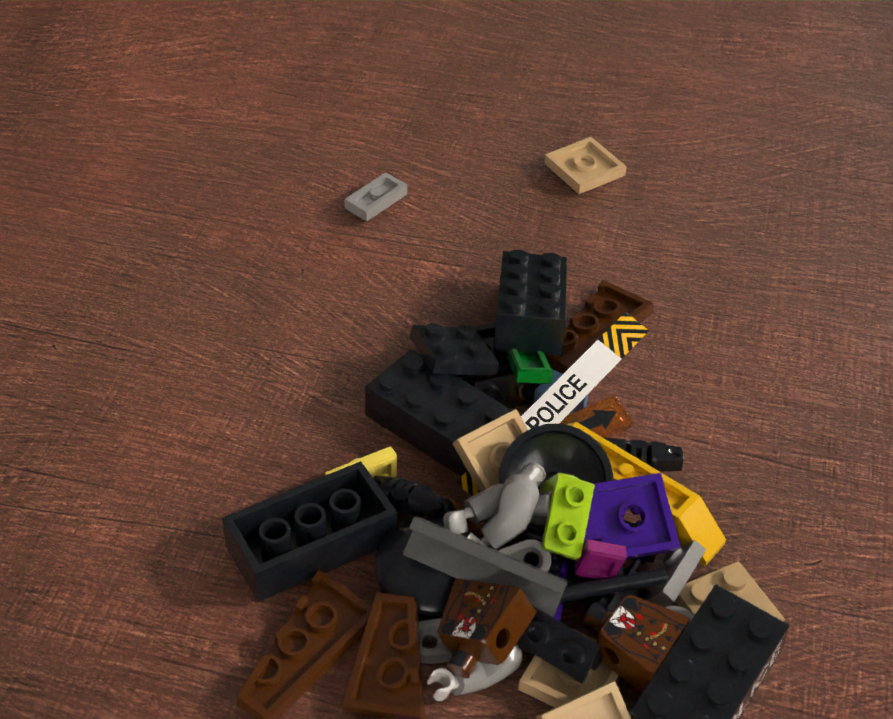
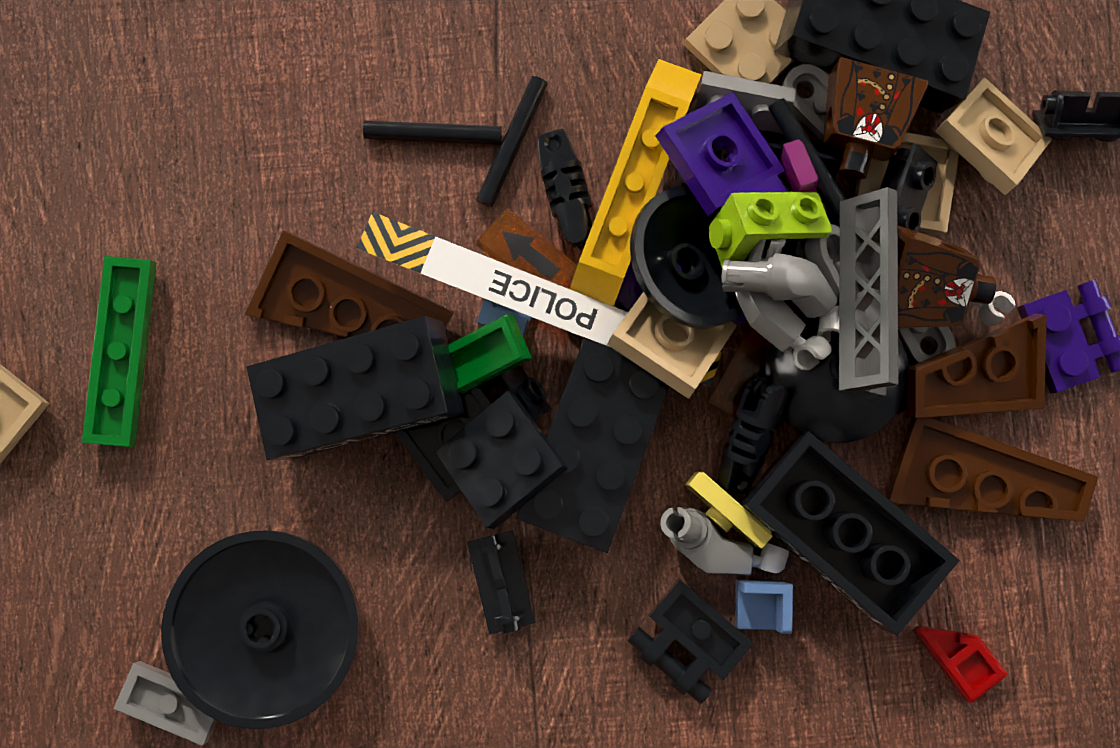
camera: 110 degrees left, 40 degrees up
none -> green plate [82,256,157,448]
none -> black dish [161,530,361,729]
none -> black bar [363,120,502,145]
none -> black hinge [467,530,536,635]
none -> black bar [476,76,548,208]
none -> black plate [627,579,754,704]
none -> light grey arm [660,507,789,576]
none -> medium blue panel [735,579,793,634]
none -> red tile [912,626,1008,704]

